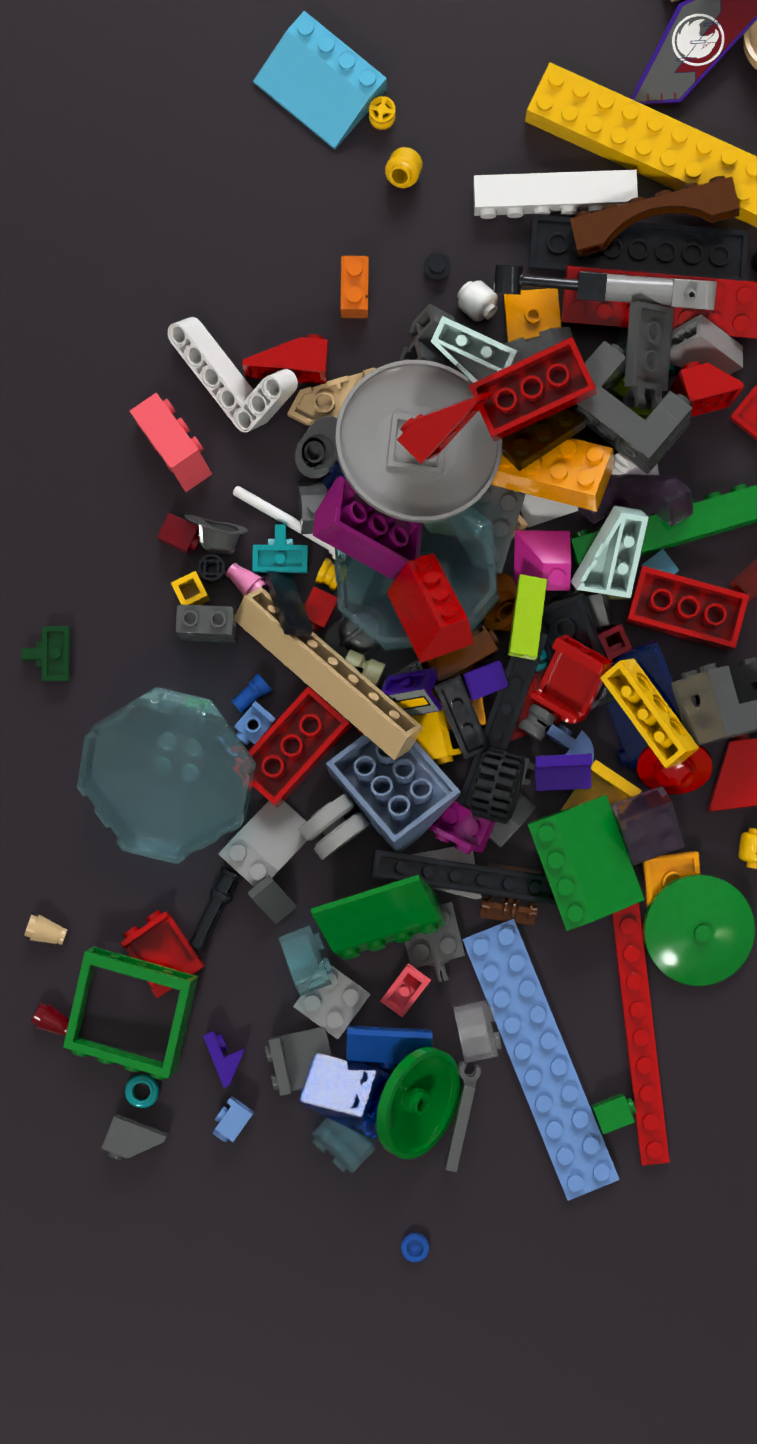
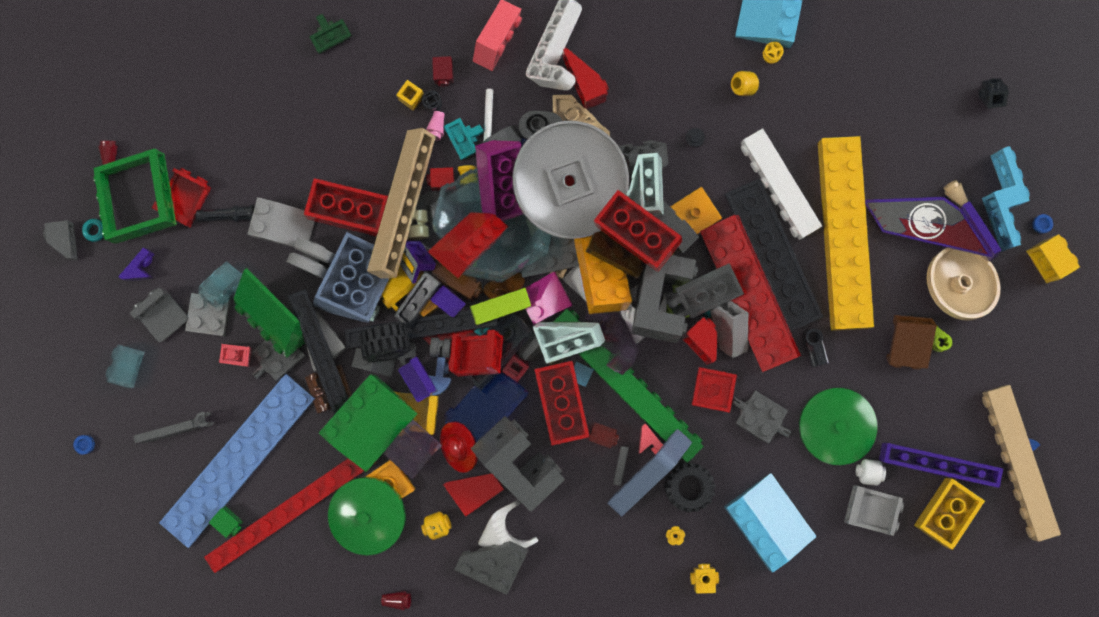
camera: 60 degrees right, 0 degrees up
tan cone [24,914,67,945] -> none
clear light blue windscreen [77,686,256,864] -> none
dark grey panel [176,605,237,643] -> none
dark grey piece [185,514,248,555] -> none
medium blue brick [212,1096,254,1142] -> none
blue pin [231,673,272,713] -> none
medium blue brick [234,701,277,746] -> none
dark grey tile [248,875,297,924] -> none
black tile [264,571,313,637] -> none
clear blue slope [298,1053,390,1139] -> none
orange brick [341,256,369,318] -> none
blue slope [346,1025,433,1068] -> none
green dish [376,1047,460,1159] -> none
red slope [397,391,493,464] -> none
magenta bracket [428,801,496,855] -> none
clear brick [453,1000,502,1063] -> none
white head [457,281,498,321] -> none
piece [493,264,717,310] -> none
reddish brown arch [570,176,740,257] -> none
yellow brick [600,658,699,768] -> none

